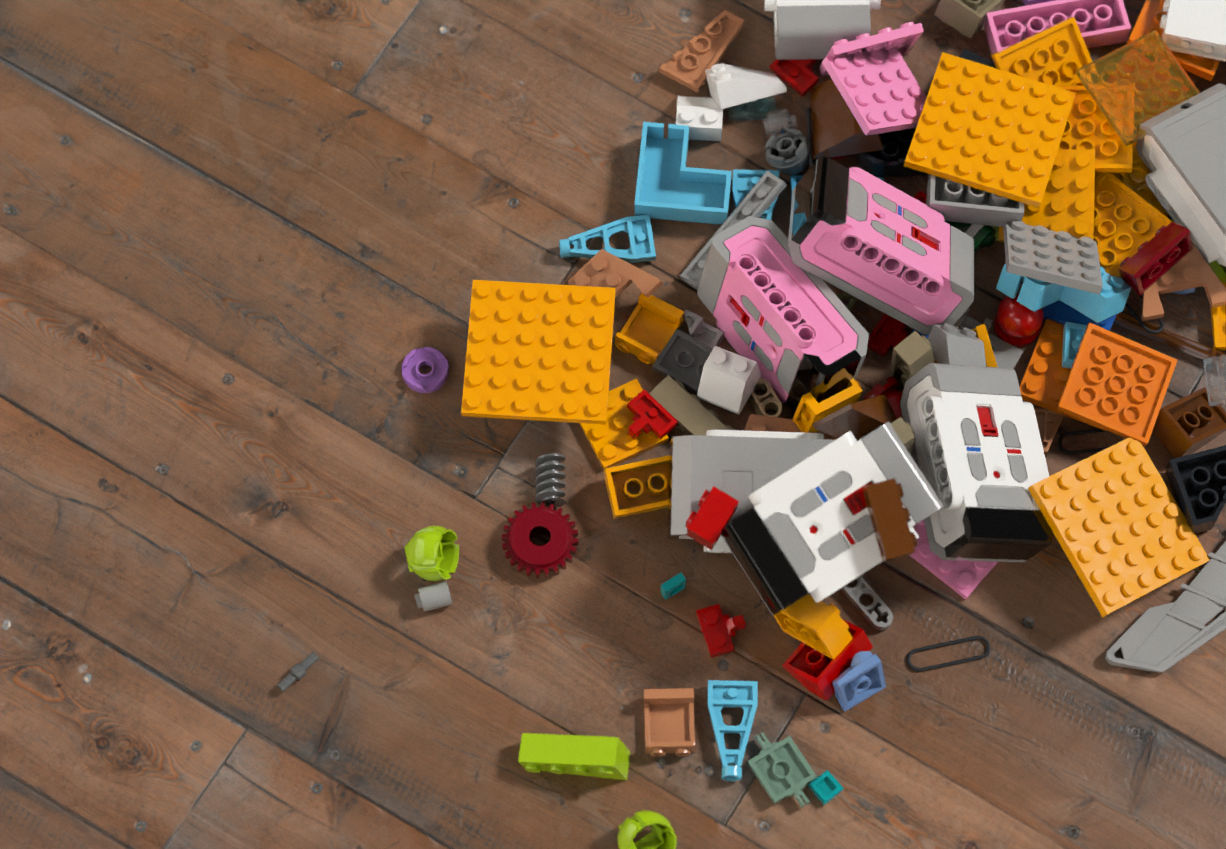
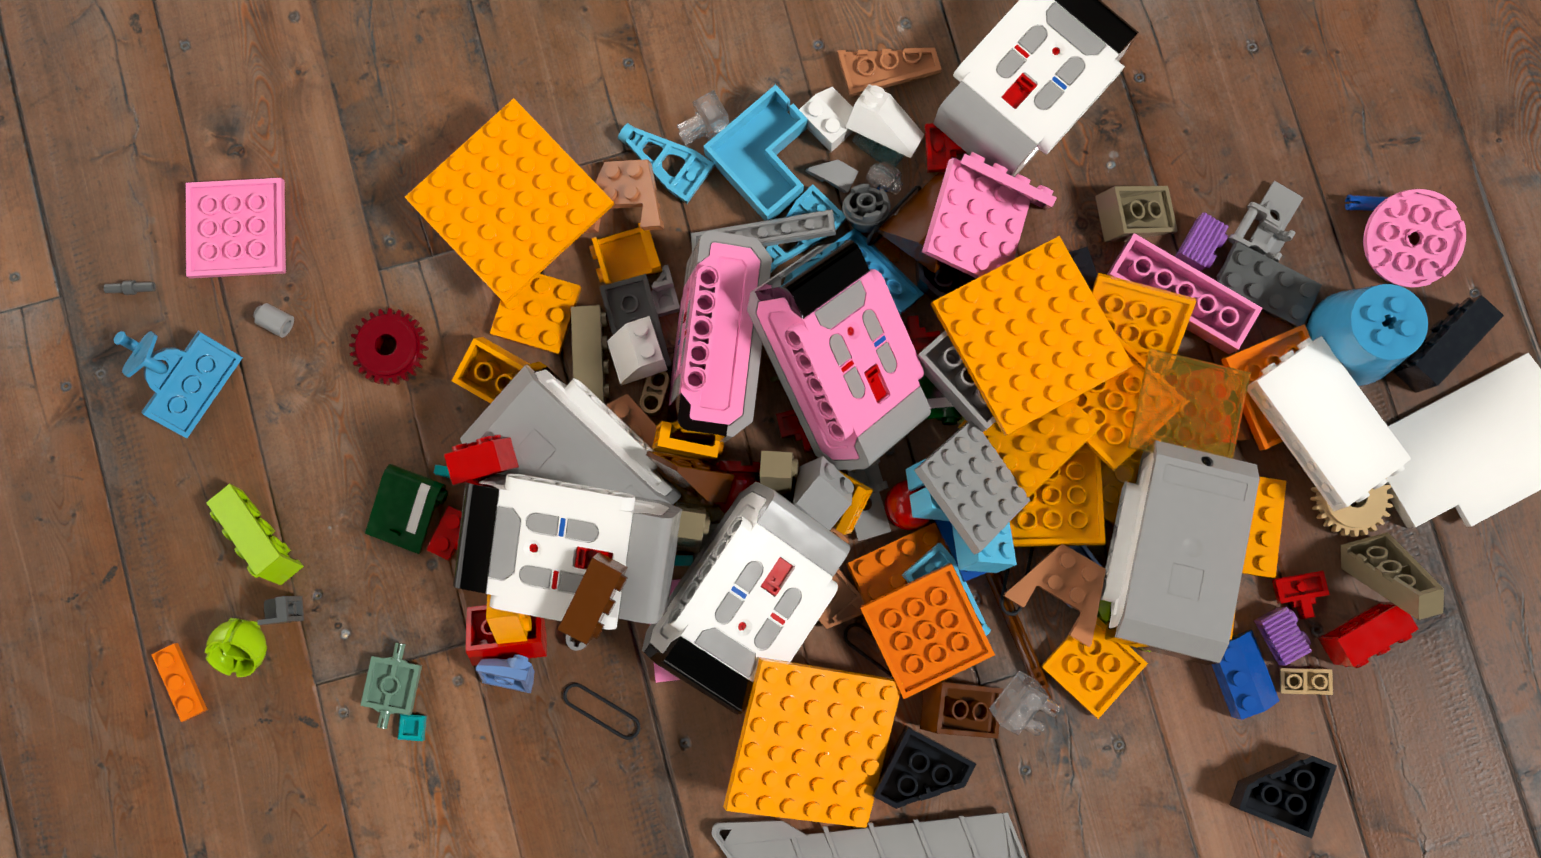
camera: 45 degrees right, 15 degrees up
medium lavender tile [402,347,449,393] -> none
lime piece [404,525,459,582] -> none
dark grey piece [535,453,566,507] -> none
red hinge [627,389,678,440] -> none
nougat panel [644,688,695,757] -> none
medium azure plate [707,680,758,781] -> none
dark red slope [1119,222,1193,296] -> none
none -> dark azure plate [114,330,243,438]
none -> bright pink plate [186,178,286,278]
none -> dark grey panel [257,596,304,625]
none -> dark green door [365,464,448,554]
none -> clear brick [677,90,729,146]
none -> light grey slope [805,160,859,193]

